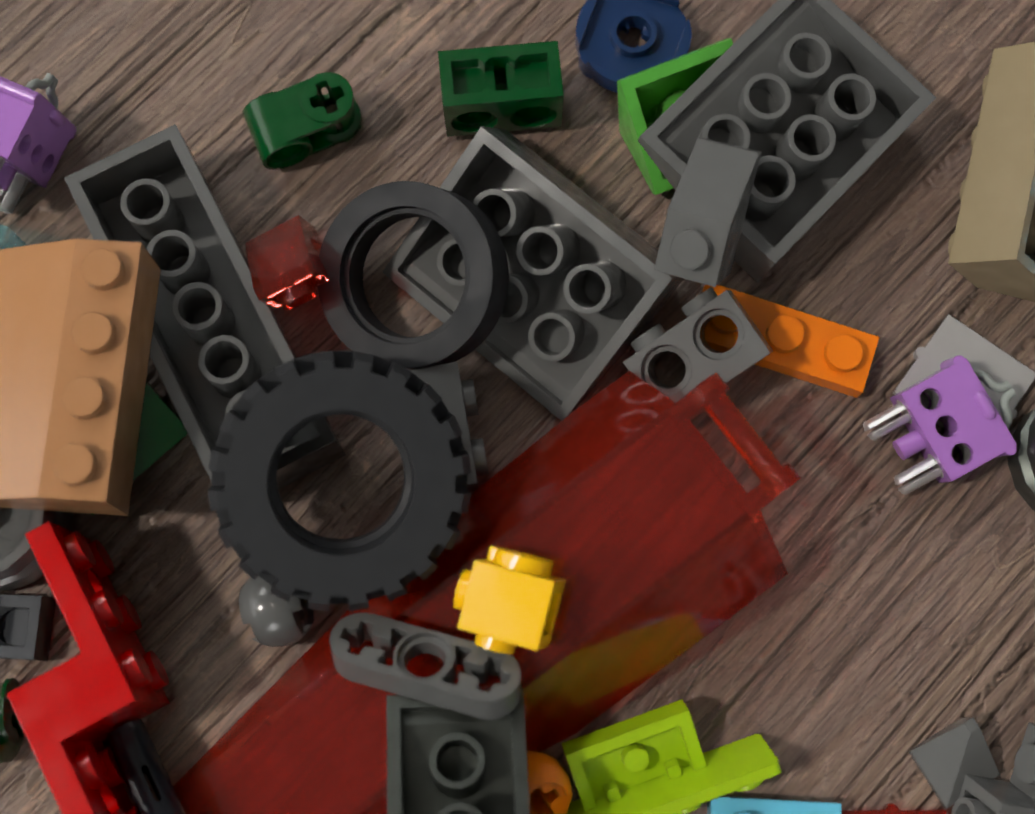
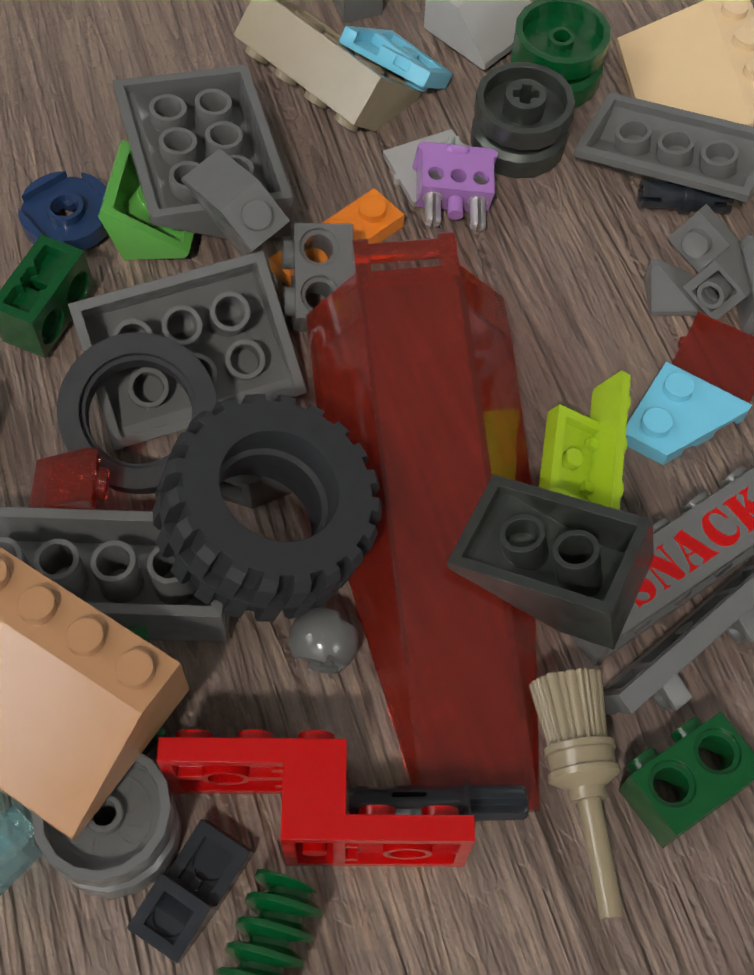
camera: 65 degrees left, 15 degrees down
dark grey beam [330,612,521,720] -> none
yellow brick [454,545,566,654] -> none

